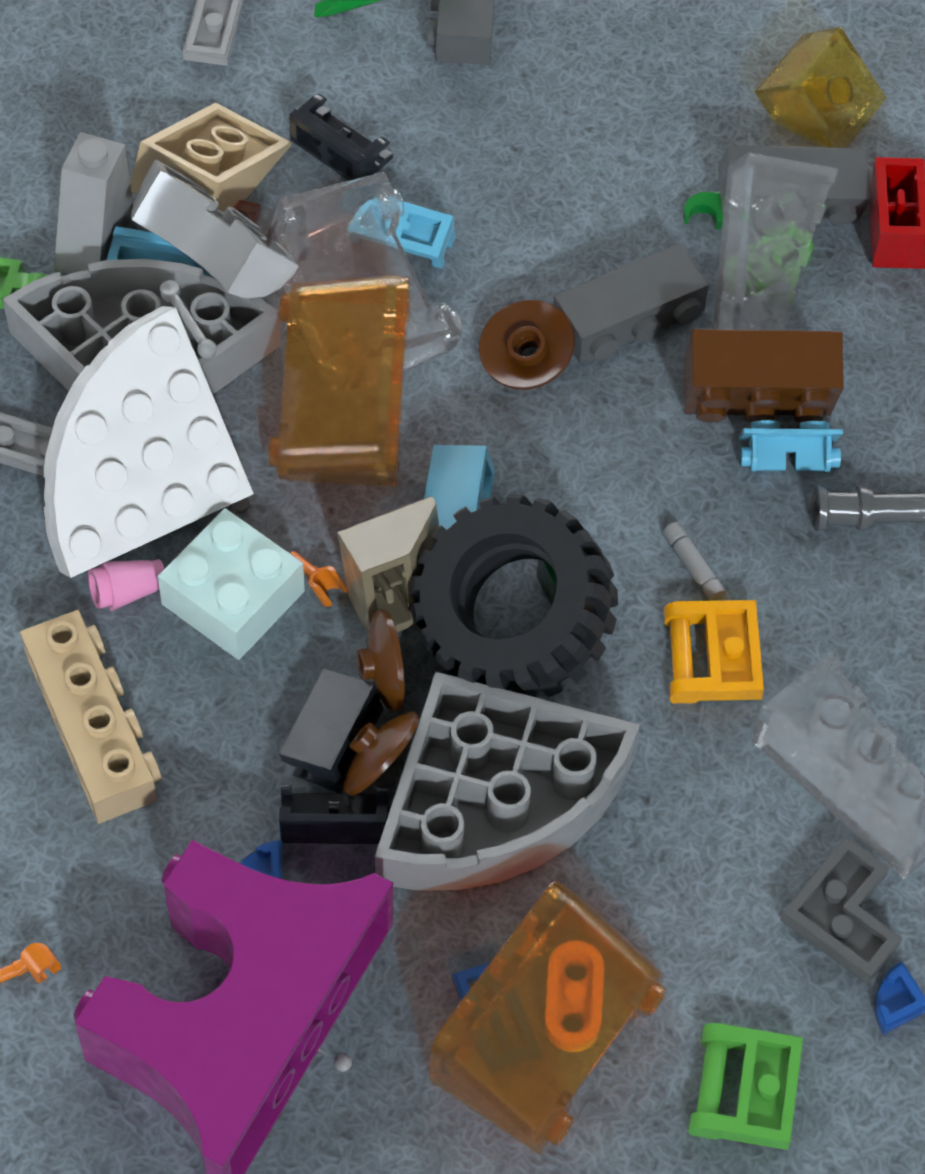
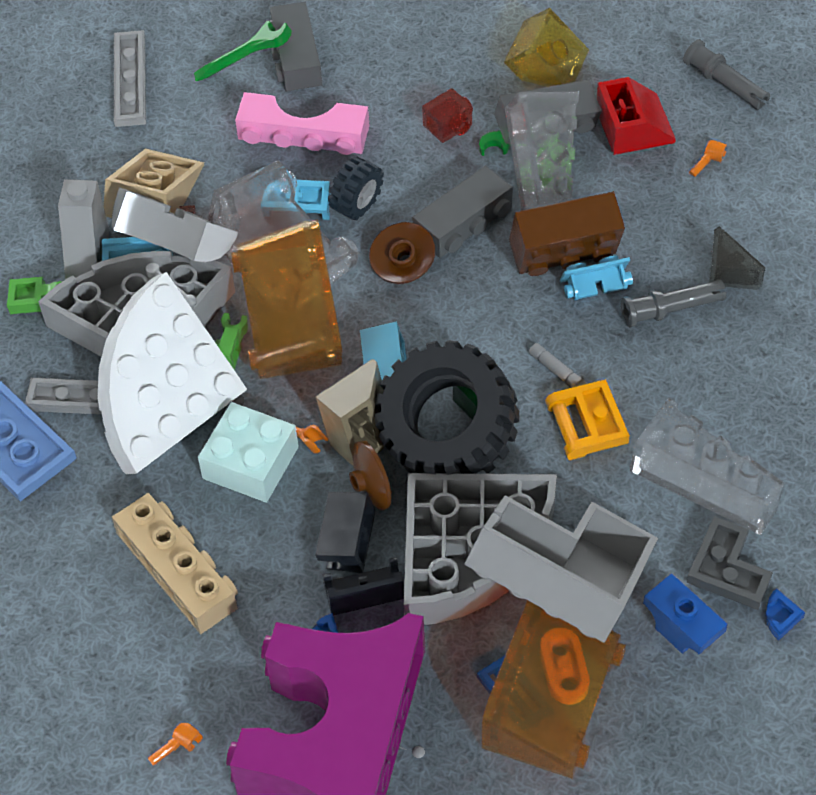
camera: 10 degrees left, 5 degrees down
bright pink cone [88,559,165,611] -> none
black hinge [289,94,393,188] -> none
reddish brown dish [343,711,420,796] -> none
bright green plate [688,1023,803,1150] -> none
none -> bright green plate [215,313,248,370]
none -> bright pink arch [235,92,369,155]
none -> black wheel [328,156,384,221]
none -> clear red brick [422,88,473,143]
none -> light grey piece [464,495,658,643]
none -> blue brick [643,573,728,654]

